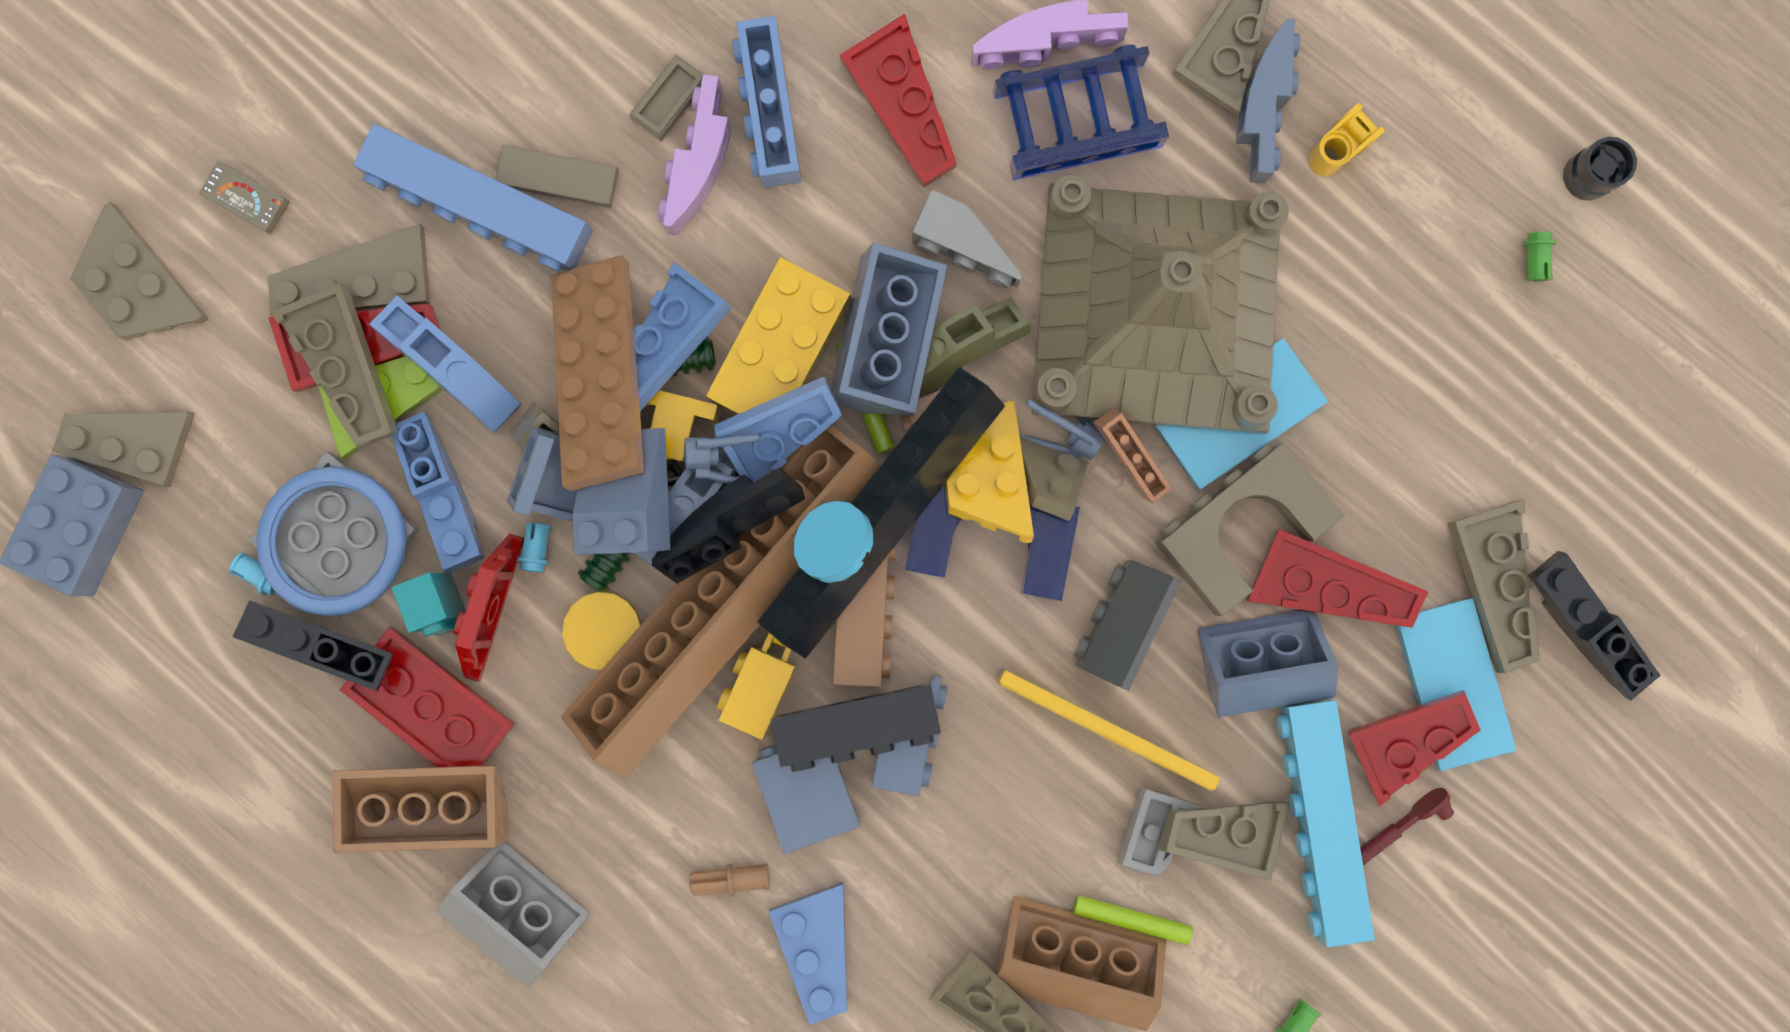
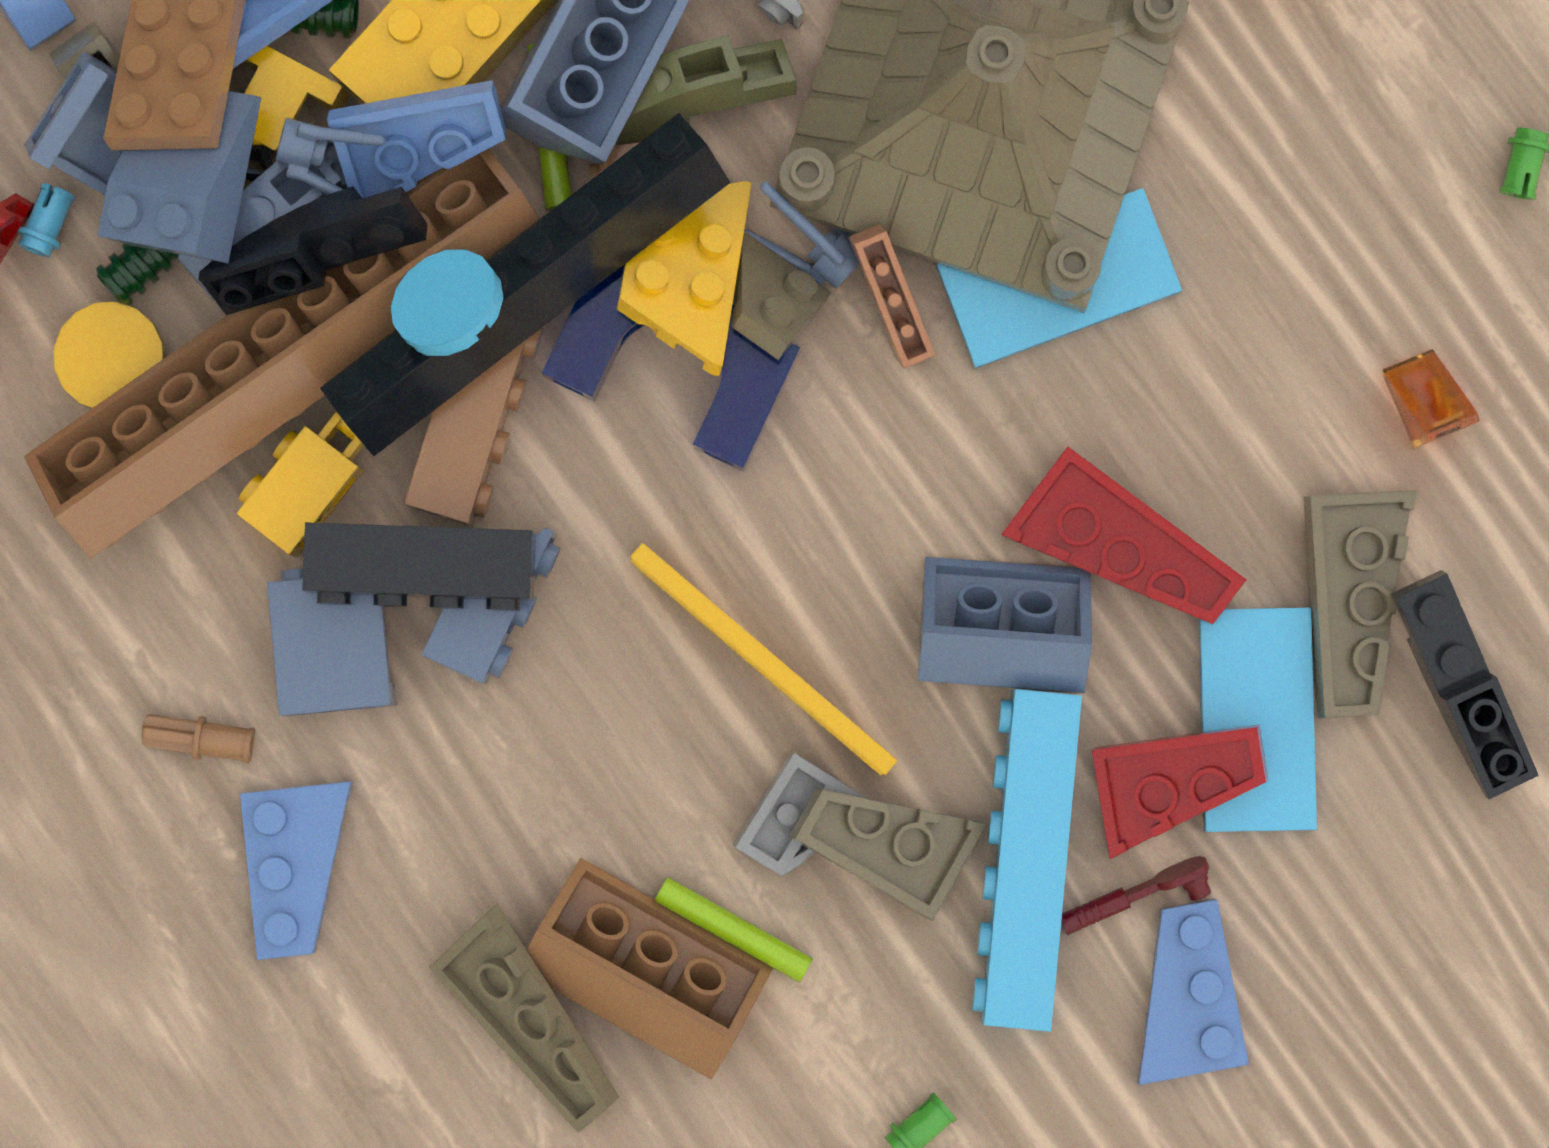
camera: 15 degrees right, 0 degrees up
dark grey slope [1074,560,1181,691] -> none
dark tan arch [1156,442,1345,616] -> none
none -> medium blue wing [1137,899,1249,1085]
none -> clear orange slope [1382,349,1480,449]

